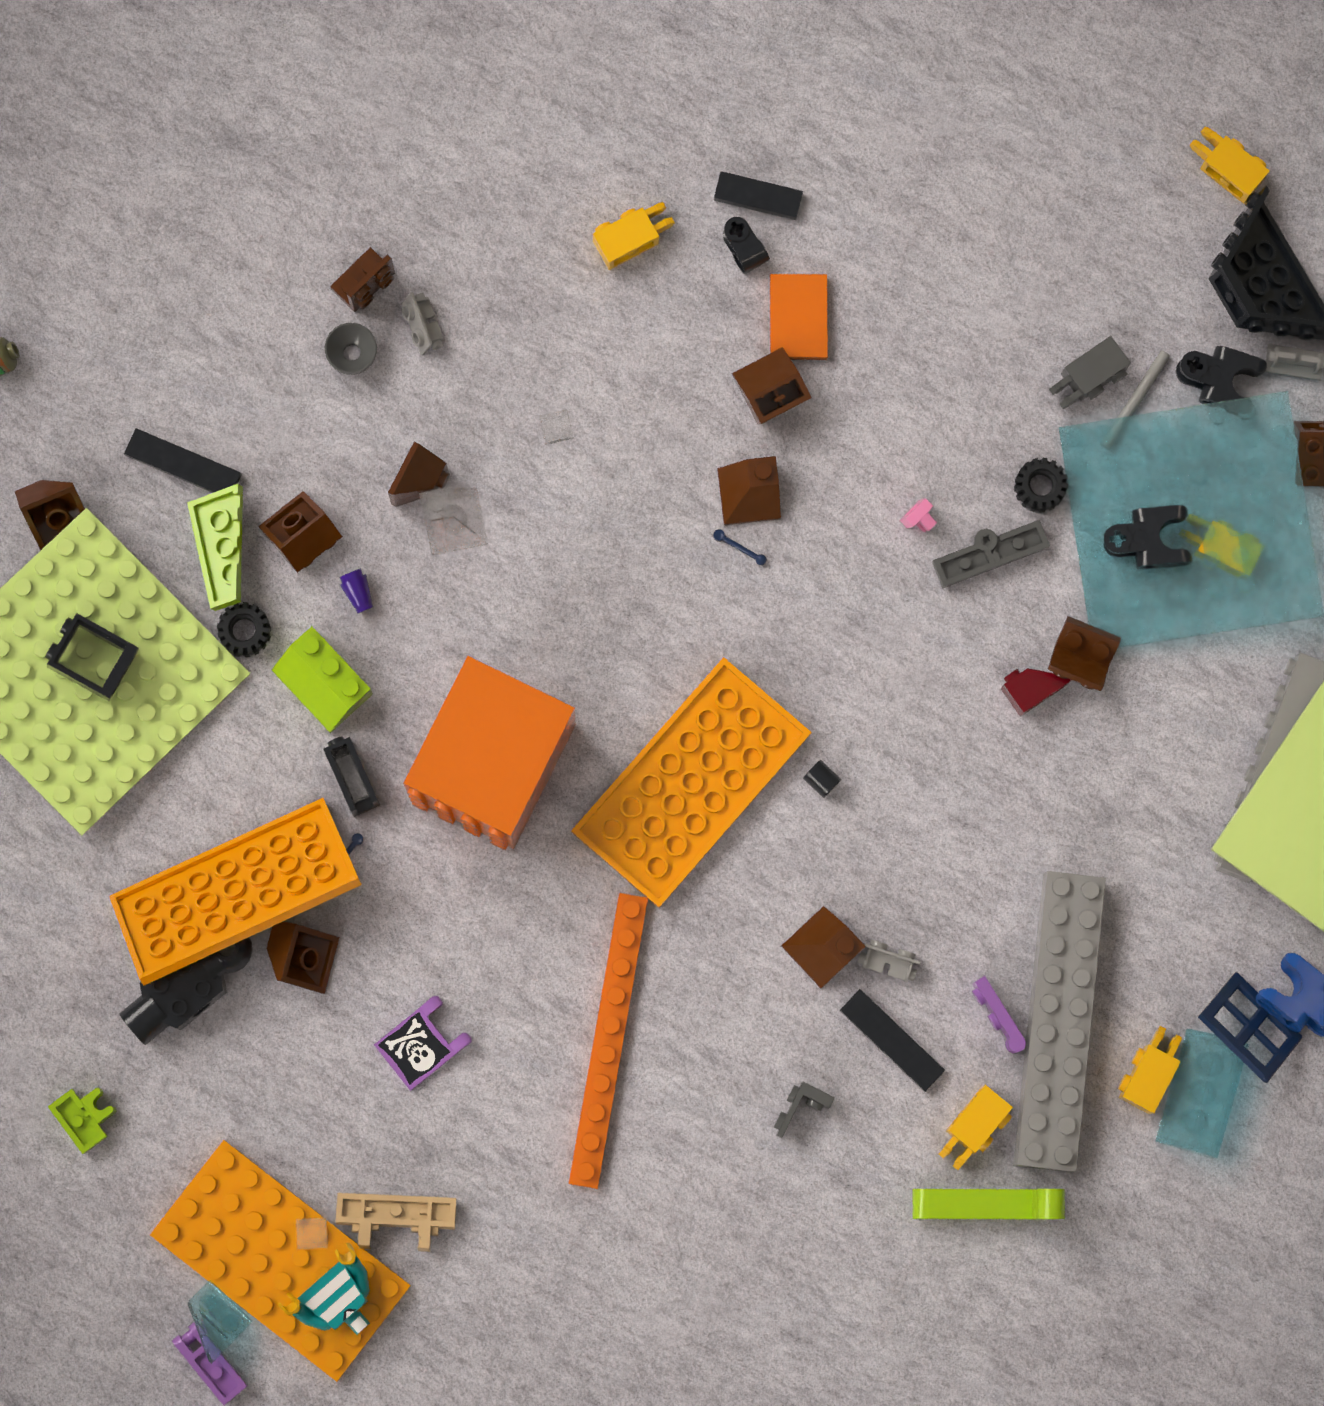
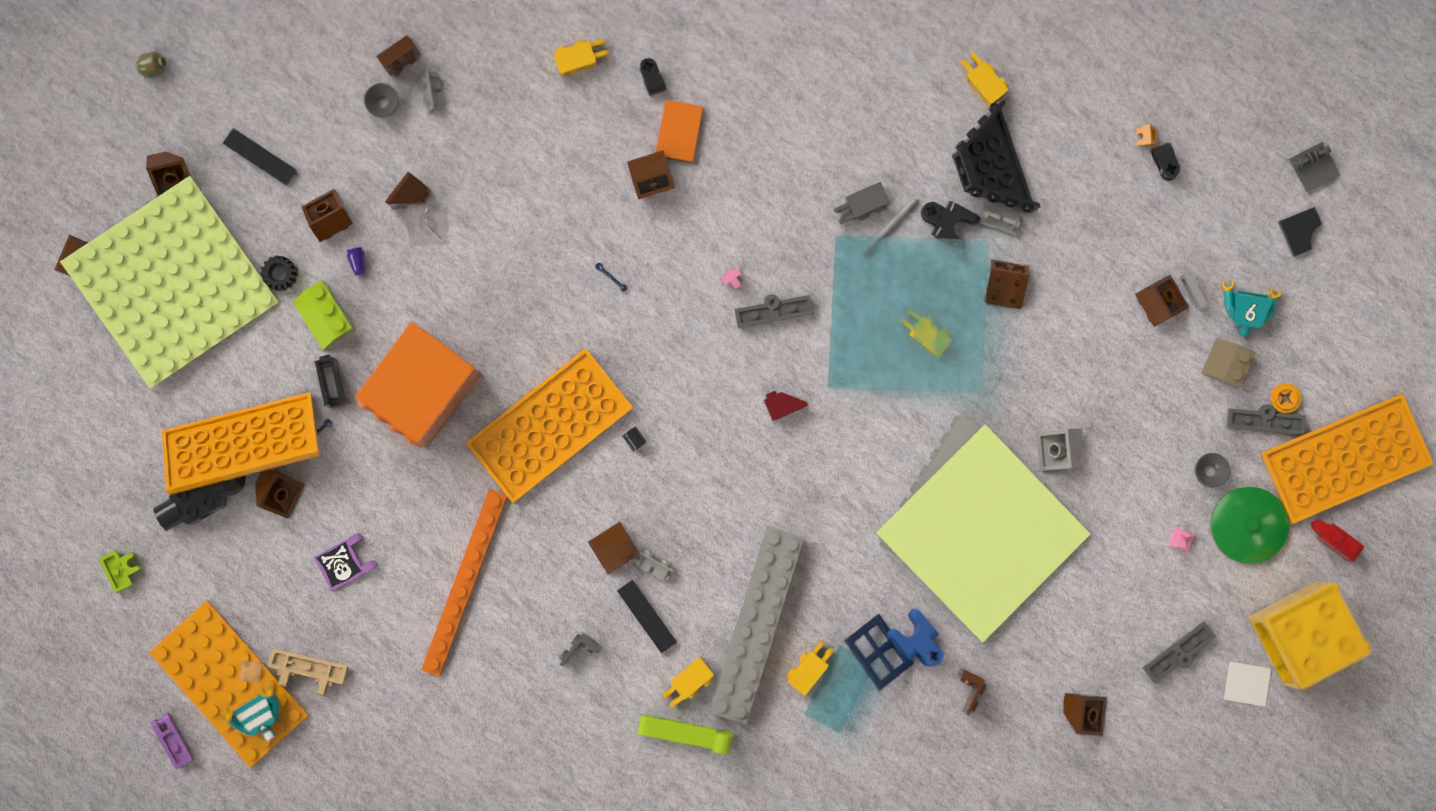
camera: 20 degrees right, 5 degrees up
black window [45,613,139,702] -> none
lime wing [187,484,243,611] -> none
clear light blue wing [187,1280,253,1364] -> none
black tile [714,171,803,220] -> none
reddish brown slope [717,456,781,525] -> none
medium lavender plate [972,976,1026,1053] -> none
black tyre [1014,457,1068,513] -> none
reddish brown bracket [1048,616,1121,691] -> none
black piece [1103,505,1192,570] -> none

